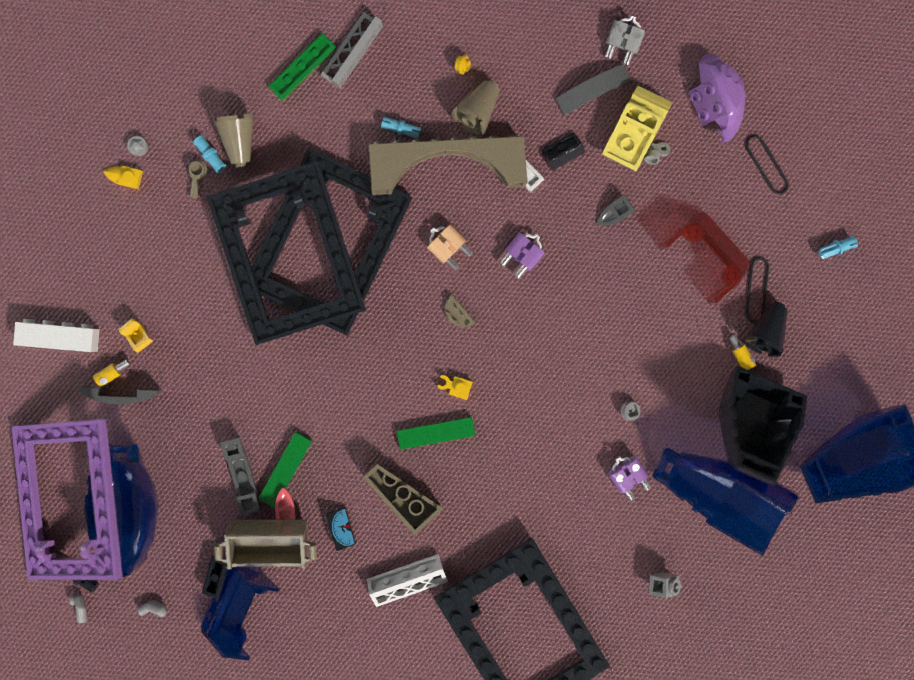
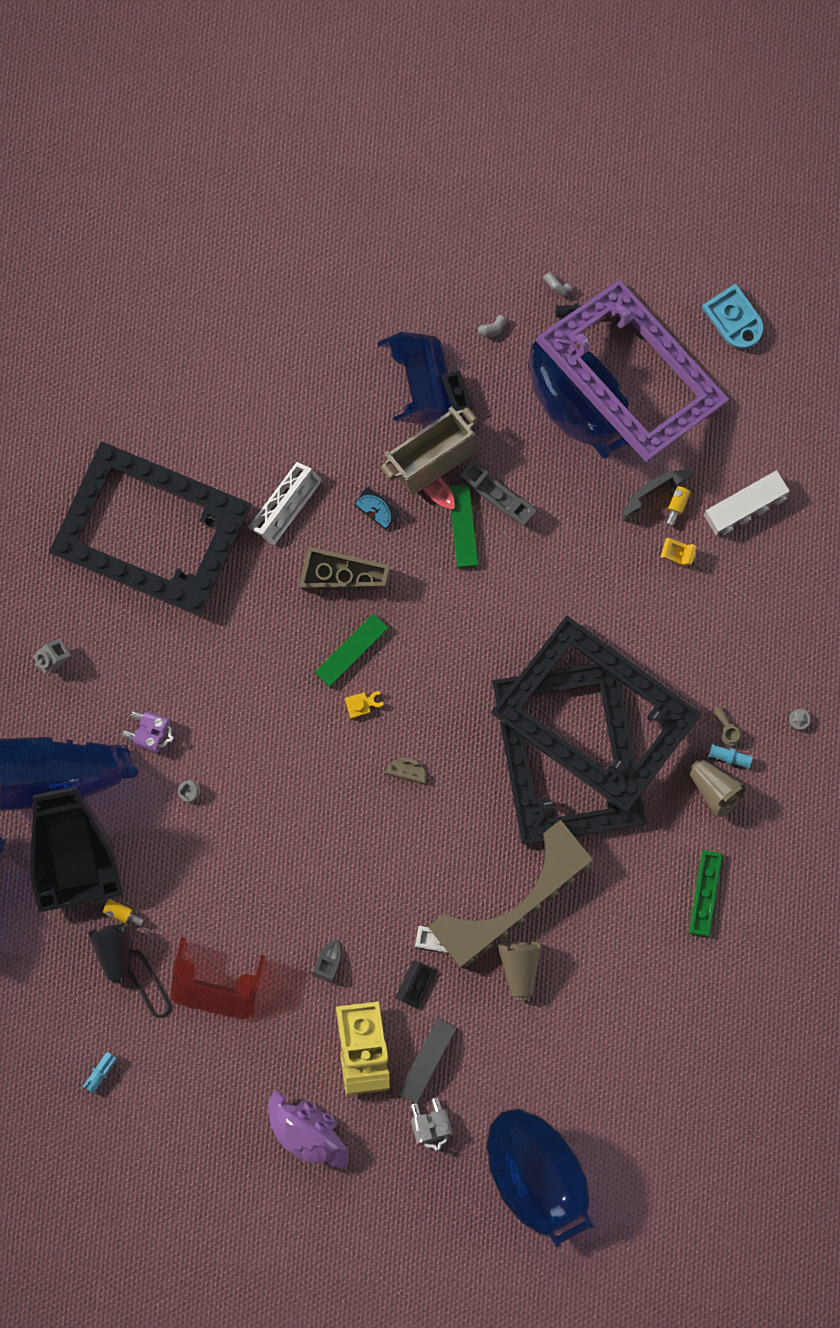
camera: 145 degrees right, 10 degrees down
yellow plate [103,166,143,190] -> none
light grey fence [321,12,383,89] -> none
medium azure pin [381,116,421,139] -> none
light nougat piece [427,224,473,270] -> none
yellow plate [455,55,471,75] -> none
medium lavender piece [499,232,545,279] -> none
light grey piece [644,142,671,165] -> none
black piece [746,136,789,195] -> none

